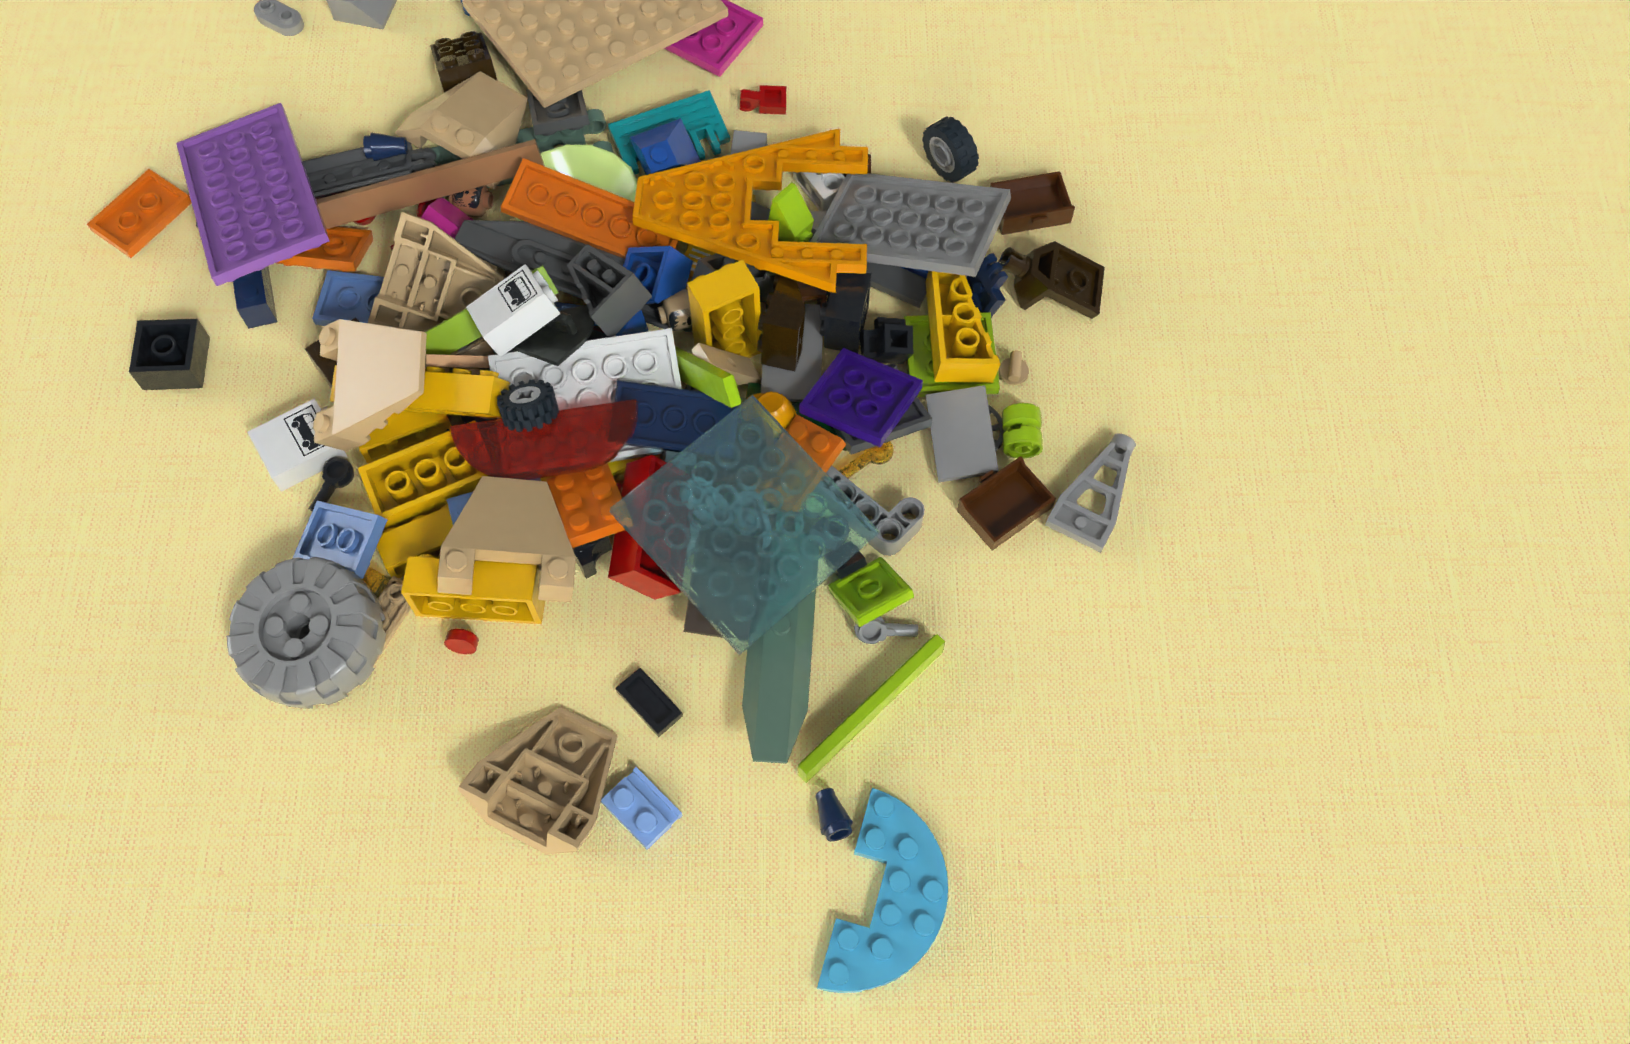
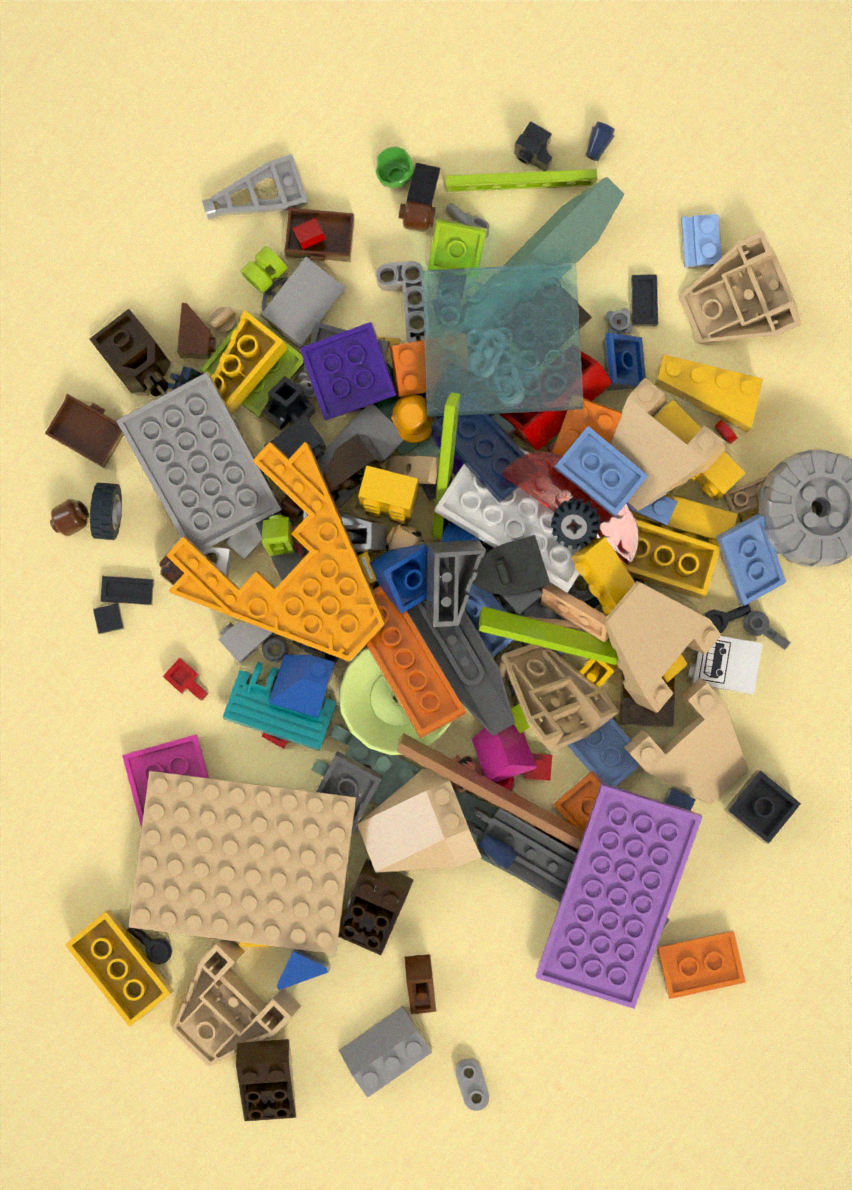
camera: 135 degrees left, 20 degrees up
white brick [466,264,560,357] -> none
medium azure plate [817,788,948,993] -> none
none -> reddish brown head [50,499,89,537]
none -> black tile [93,603,125,634]
none -> black tile [100,576,154,605]
none -> reddish brown slope [177,303,216,360]
none -> red tile [292,218,326,249]
none -> bright green hair [375,146,414,189]
none -> reddish brown head [398,201,436,232]
none -> reddish brown slope [405,954,437,1014]
none -> black tile [406,163,441,207]
none -> black brick [514,121,552,171]
none -> medium blue plate [554,426,648,517]
none -> blue slope [603,333,646,391]
none -> light grey plate [606,308,633,334]
none -> tan wedge [624,678,748,805]
none -> yellow wedge [655,354,763,432]
none -> dark grey plate [743,611,790,650]

